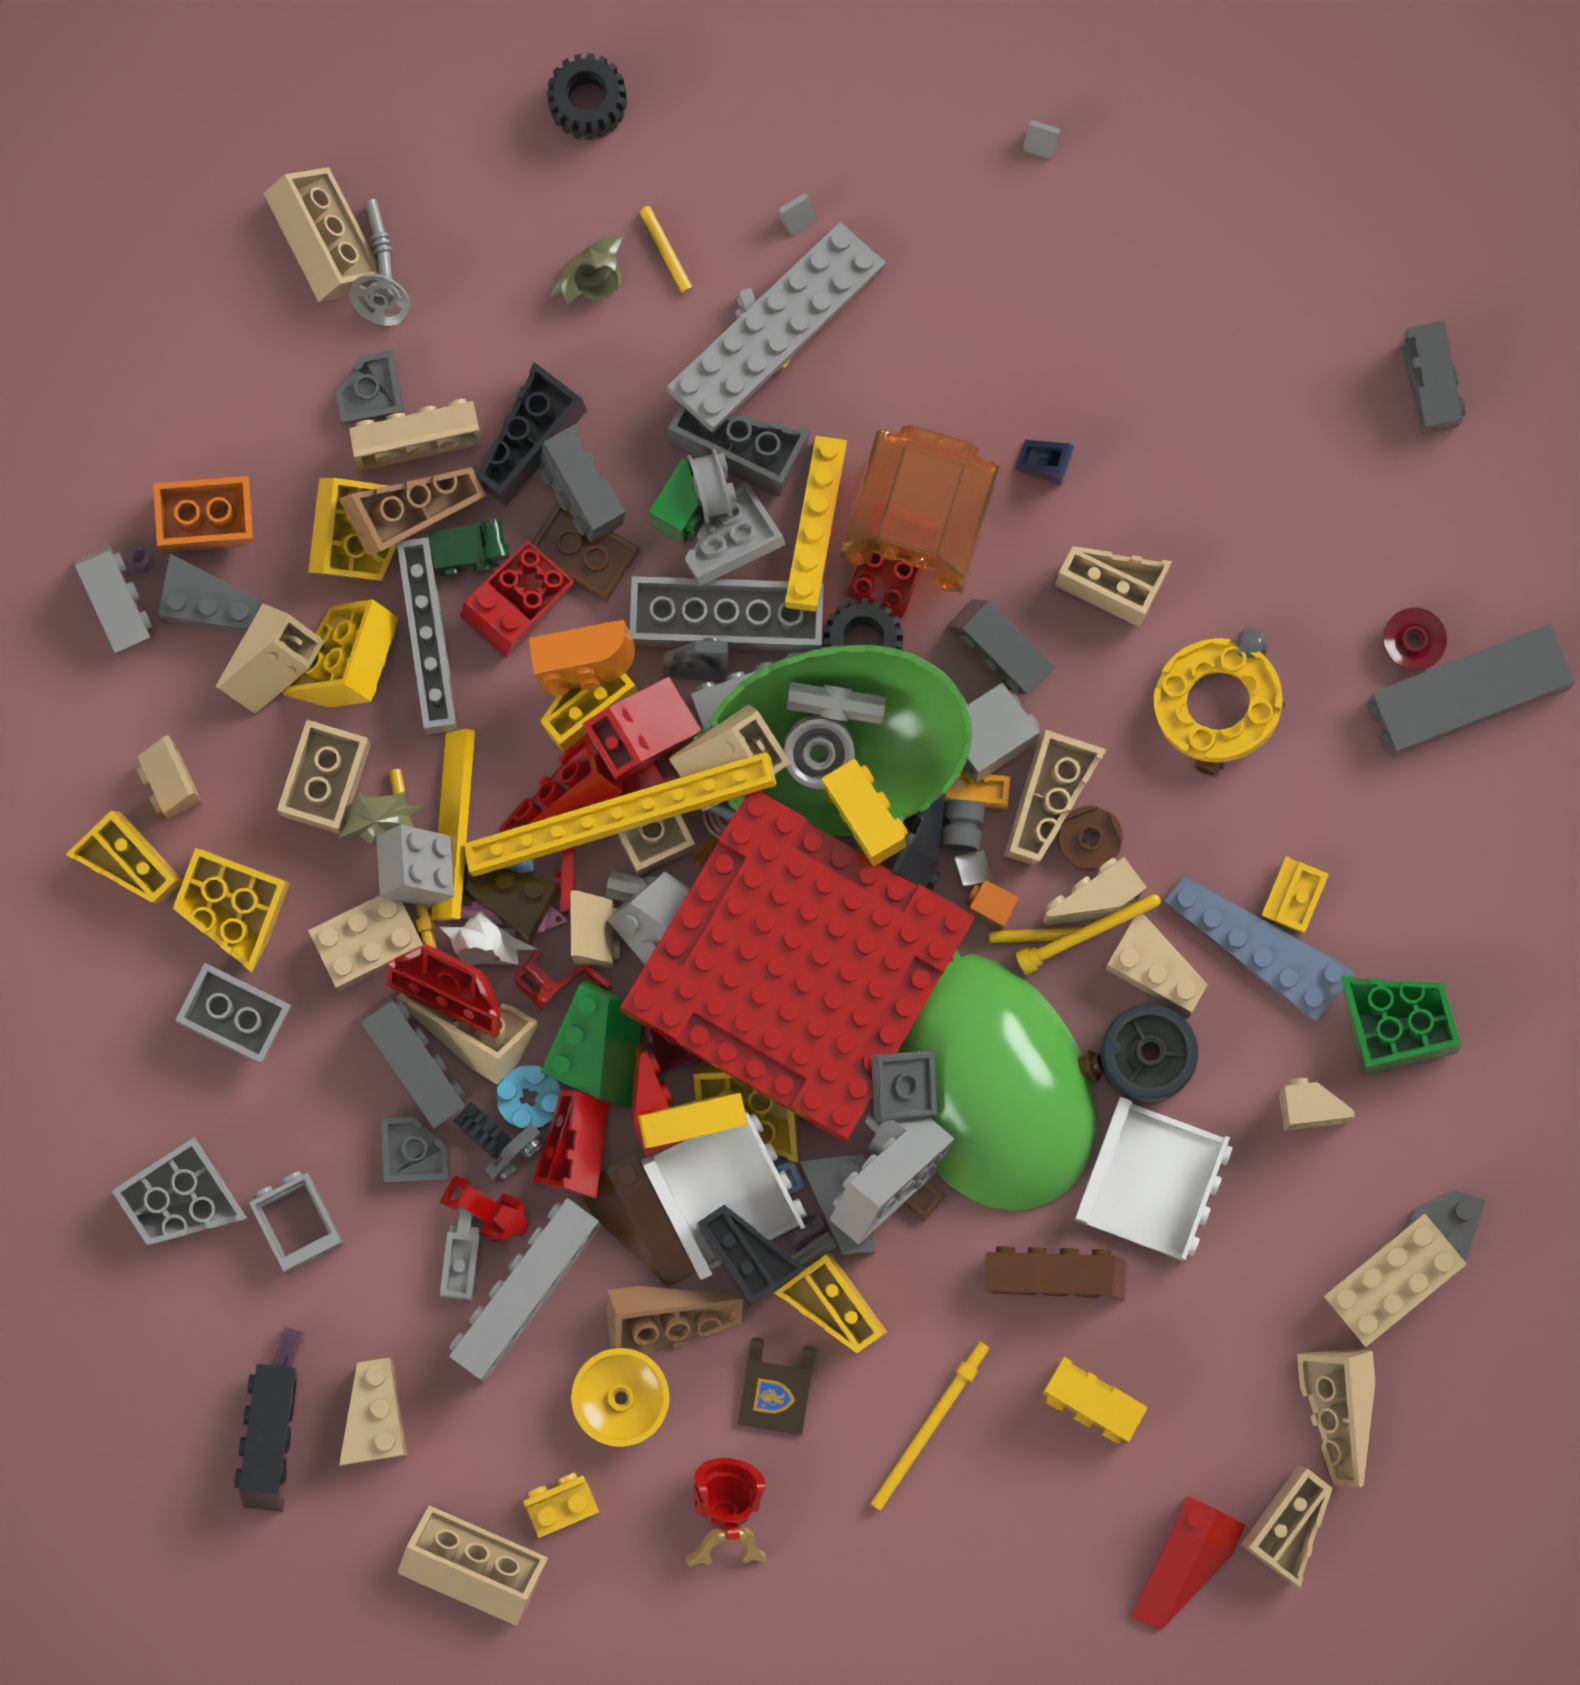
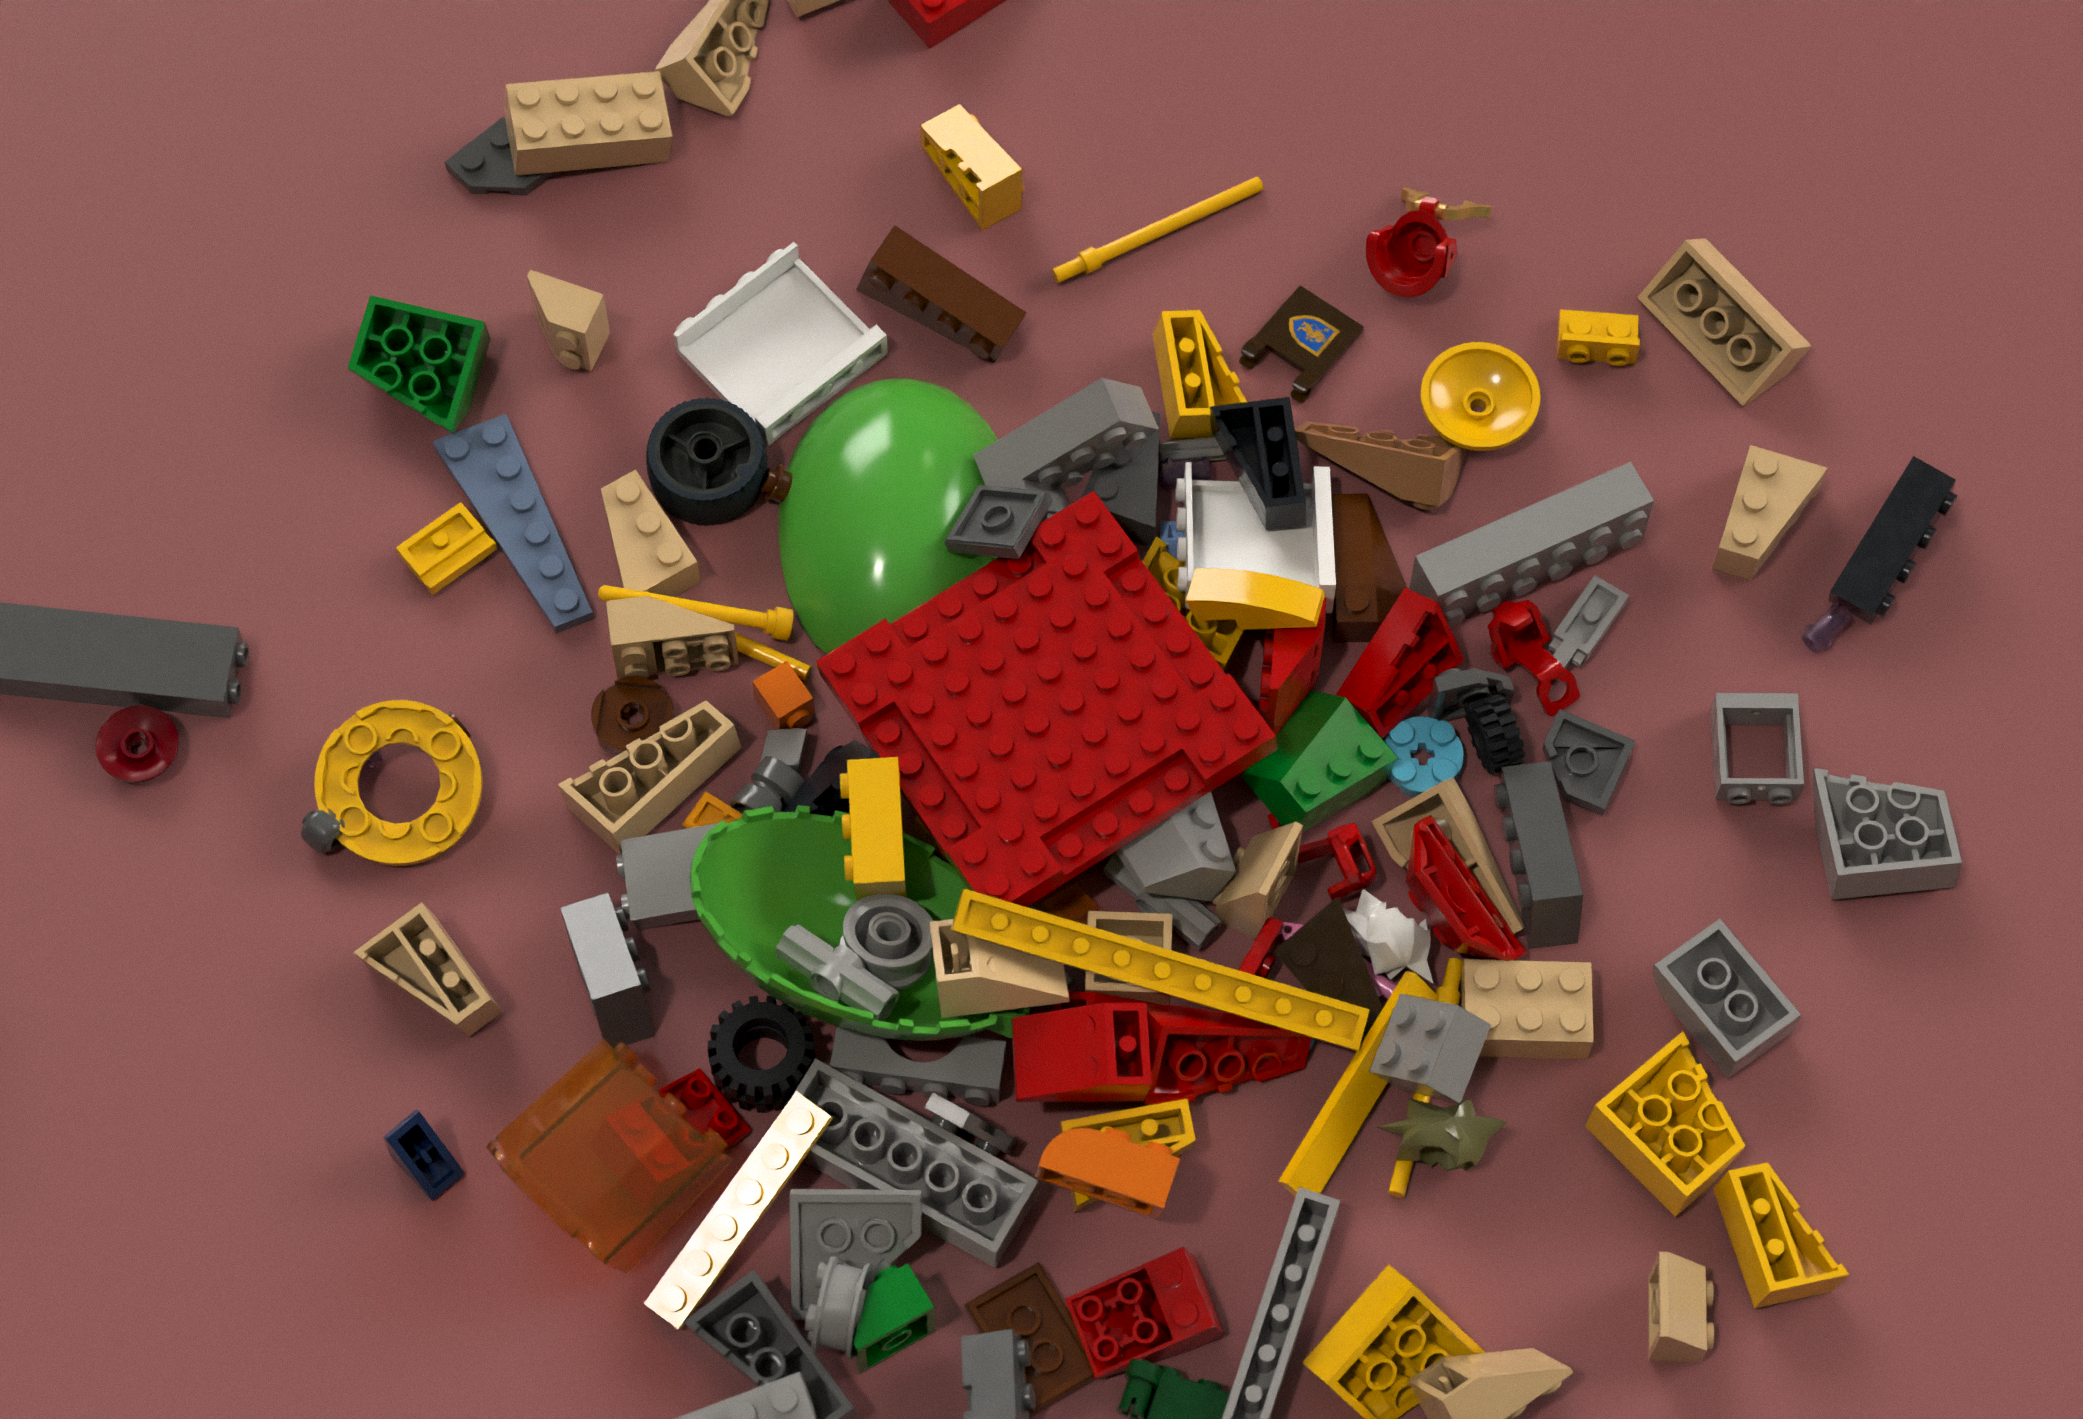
camera: 155 degrees left, 15 degrees down
tan brick [277,720,371,835] -> none

